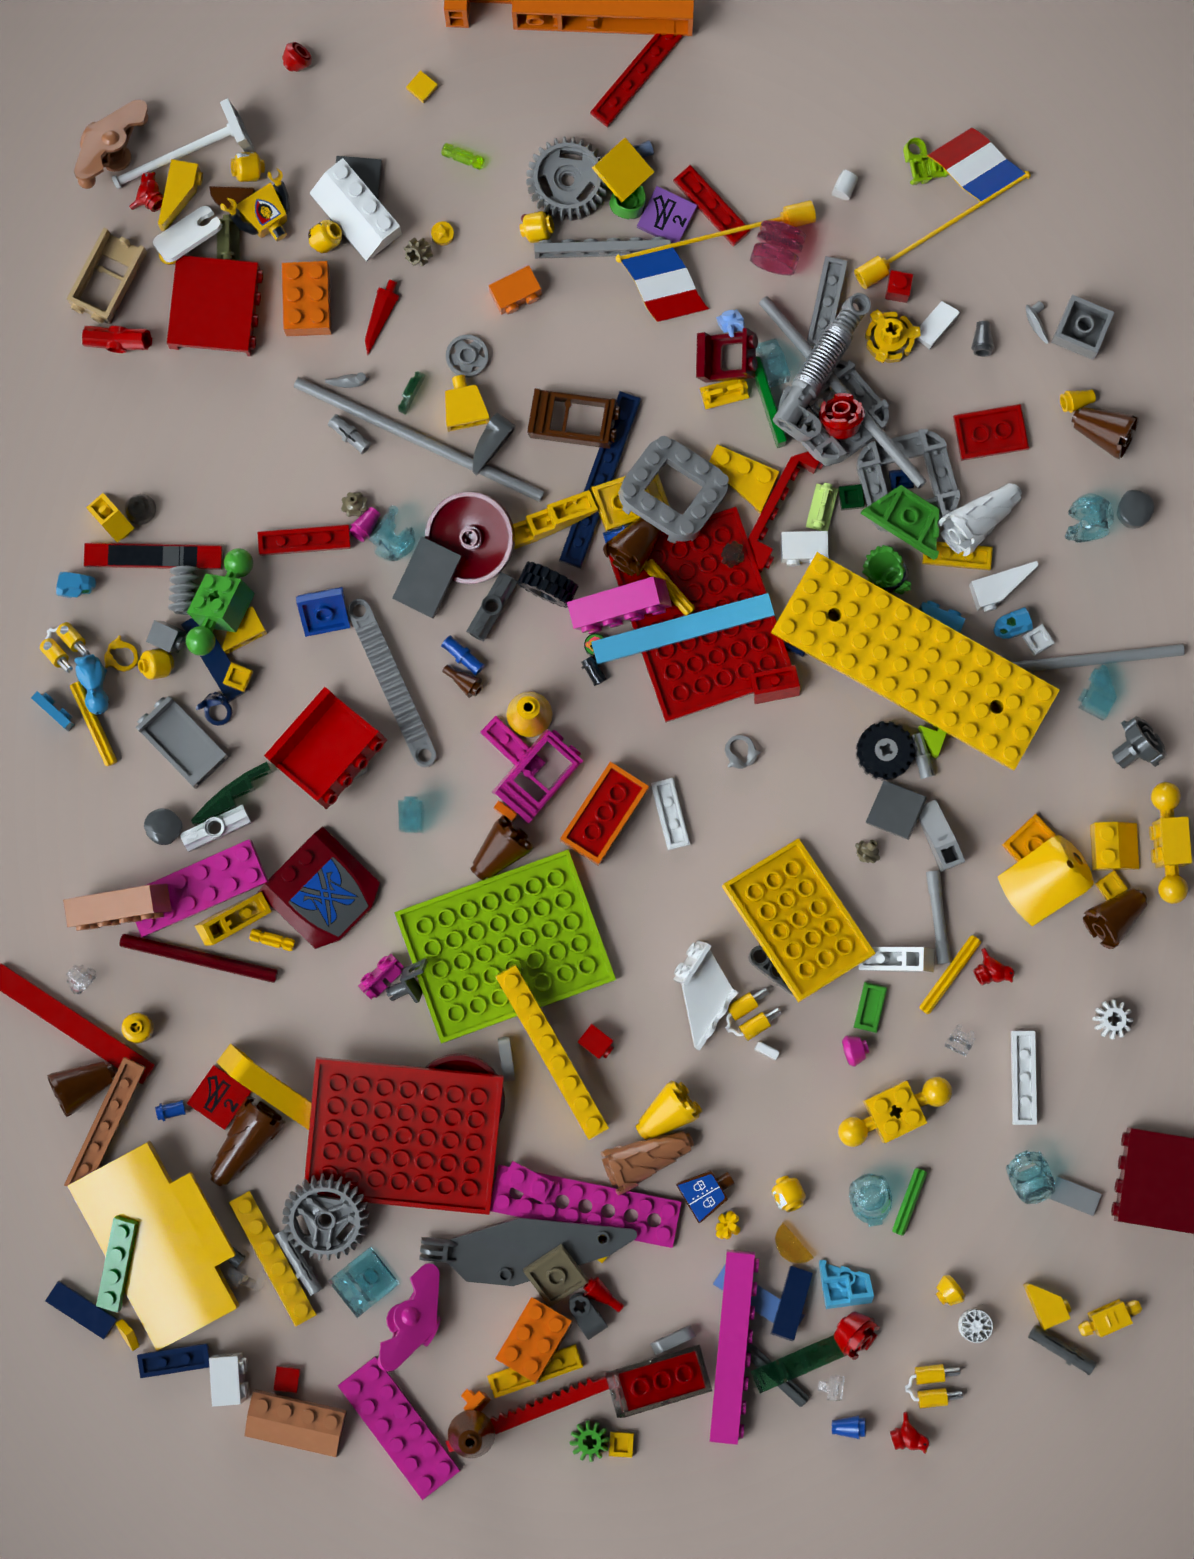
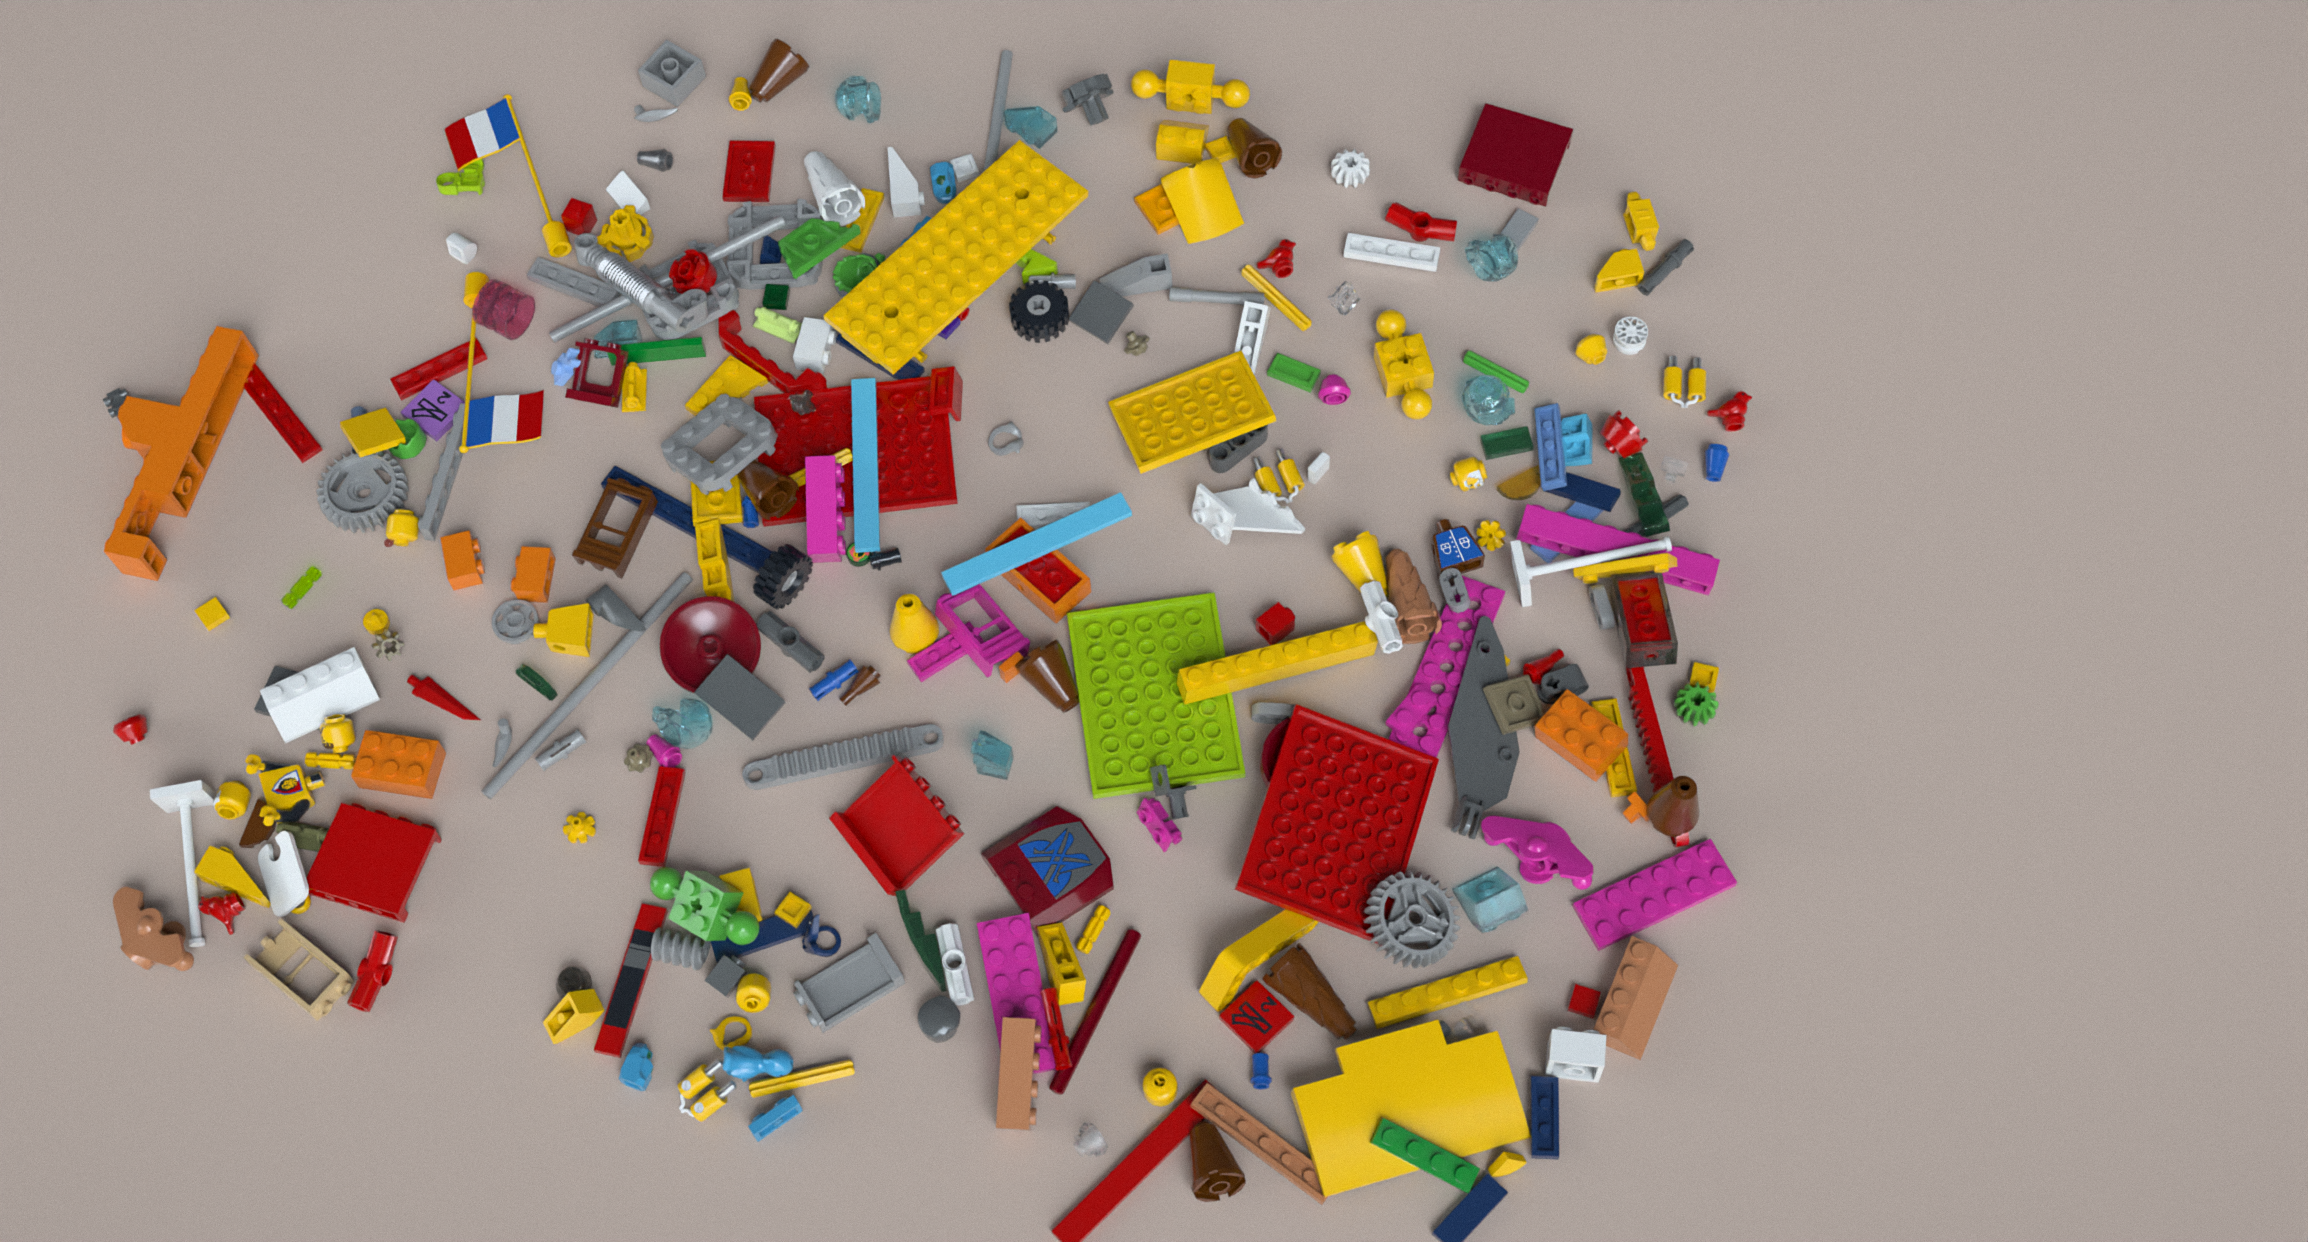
camera: 75 degrees left, 20 degrees down
light grey pin [274,1230,323,1296] -> none
blue bracket [296,587,350,637] -> none
dark grey hair [1117,490,1154,529] -> none
none -> yellow axle [305,752,356,770]
none -> orange brick [511,546,556,603]
none -> yellow plant [563,812,596,843]
none -> medium azure tile [941,492,1132,596]
none -> red pin [1040,988,1072,1070]
none -> white piece [1360,581,1403,654]
none -> red piece [1385,202,1457,242]
none -> light grey beam [1439,568,1471,613]
none -> clear green tile [1480,426,1534,460]
none -> white tile [1510,536,1672,607]
none -> medium blue tile [1534,403,1567,491]
none -> yellow plate [1573,553,1678,584]

